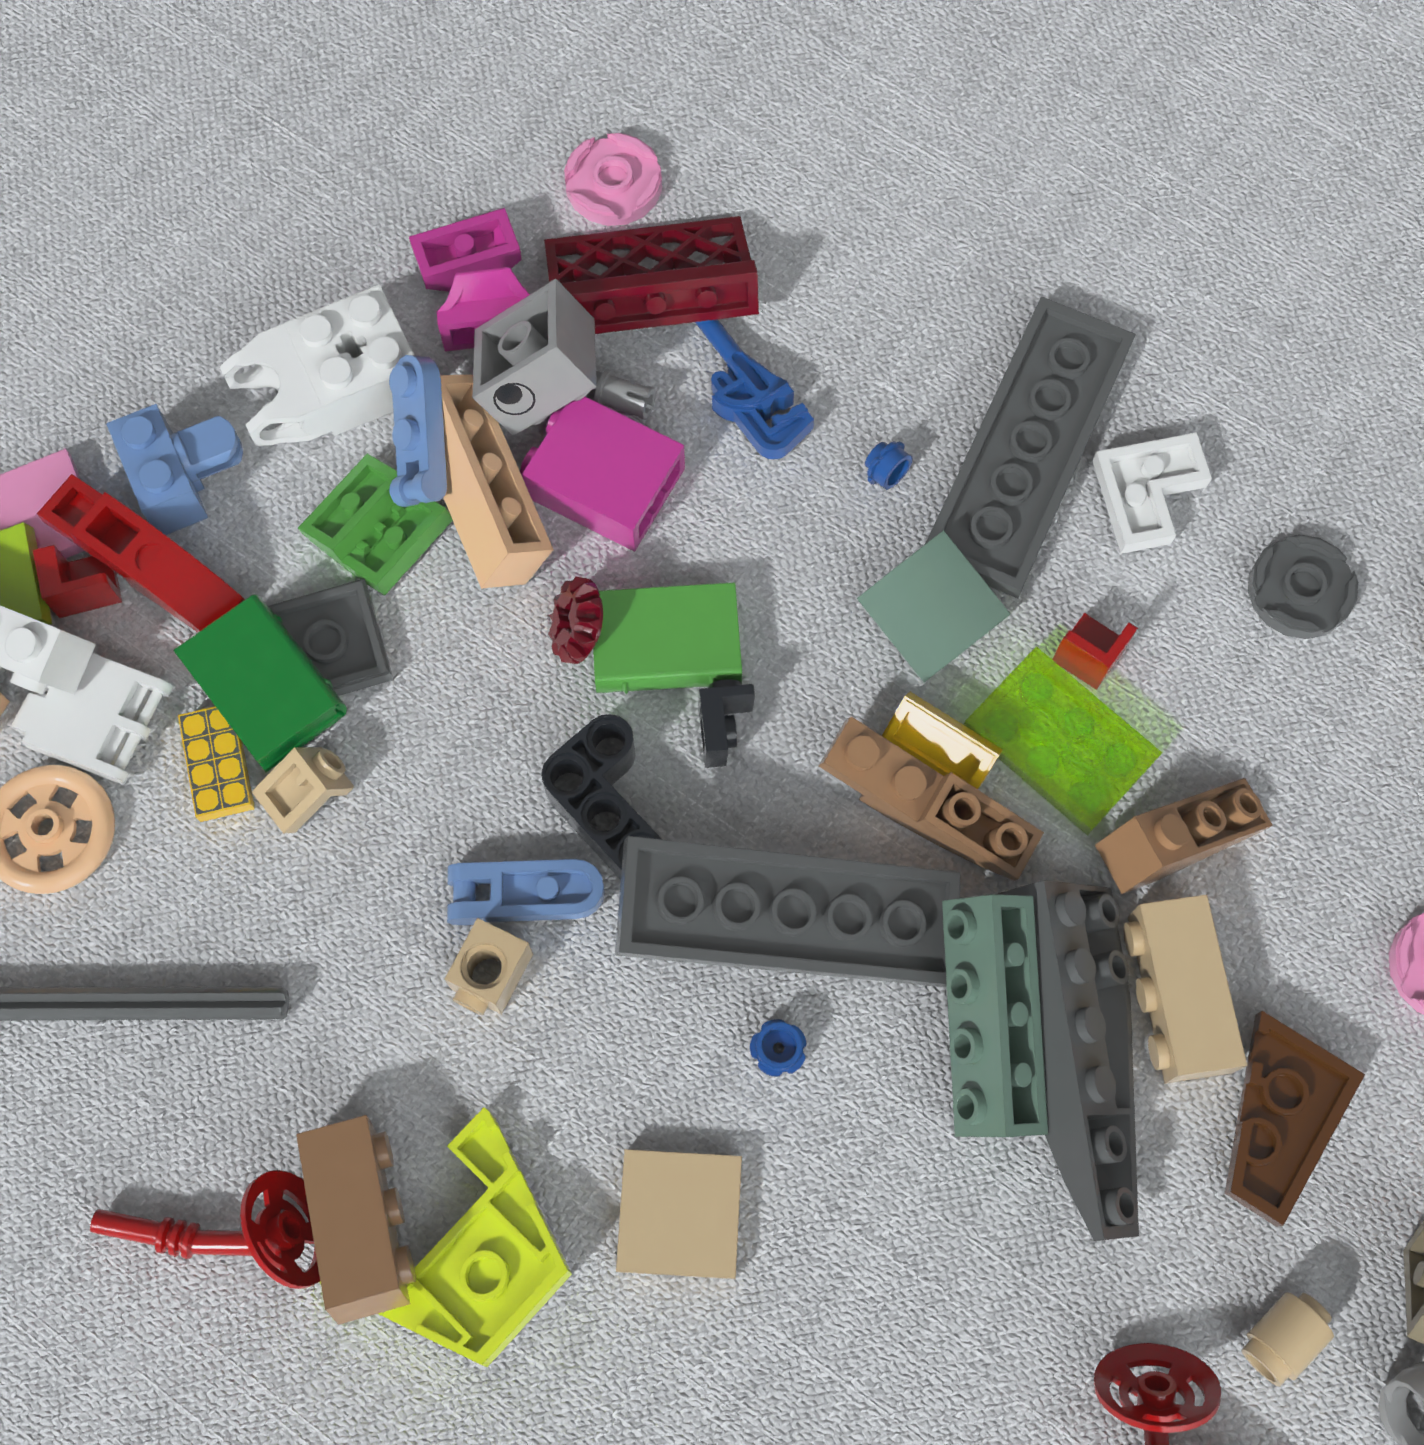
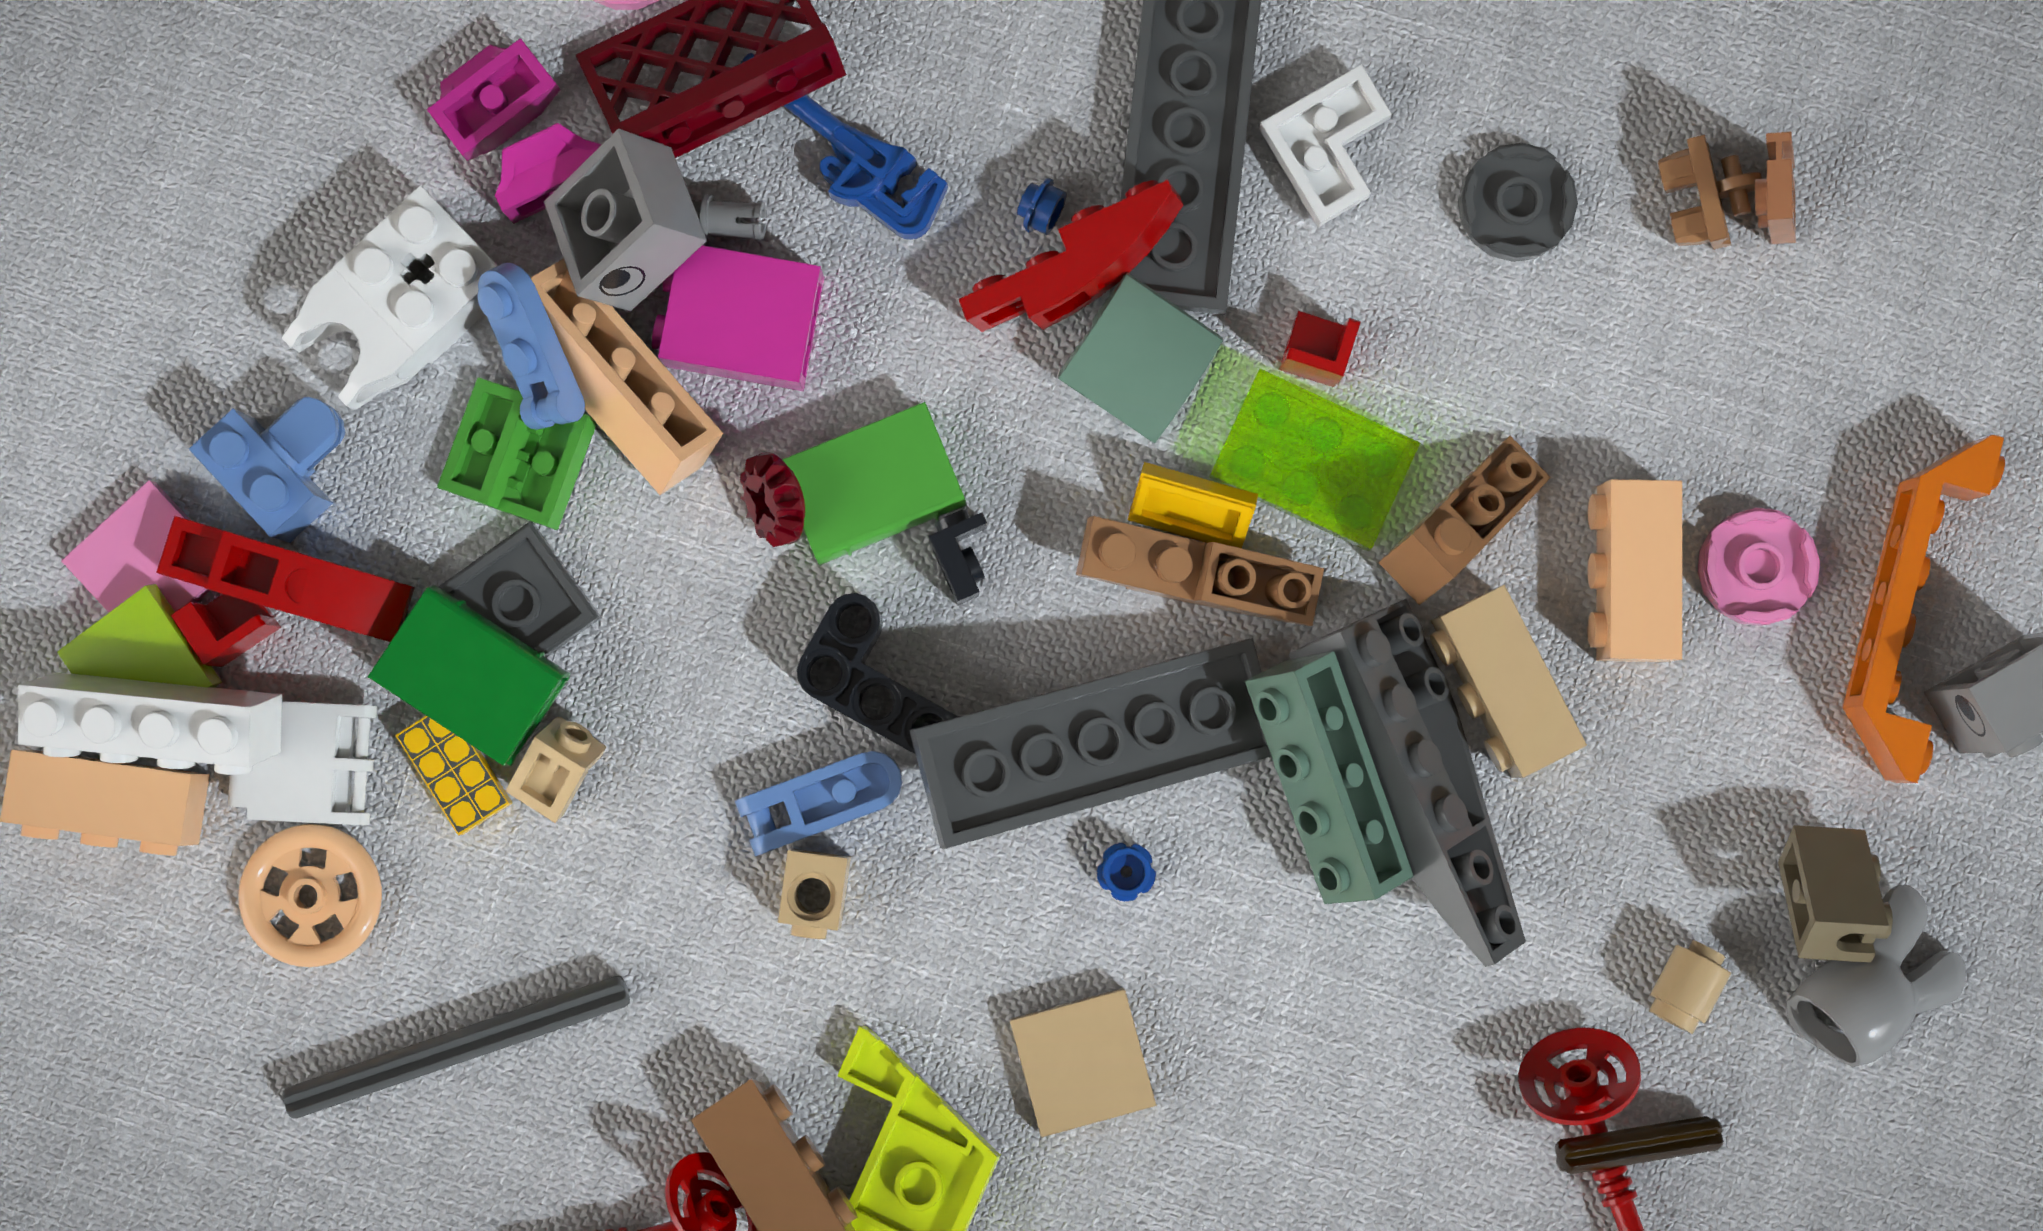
camera: 25 degrees left, 15 degrees up
reddish brown wing [1224,1011,1365,1227] -> none
none -> red slope [958,179,1183,332]
none -> light nougat brick [1587,479,1682,662]

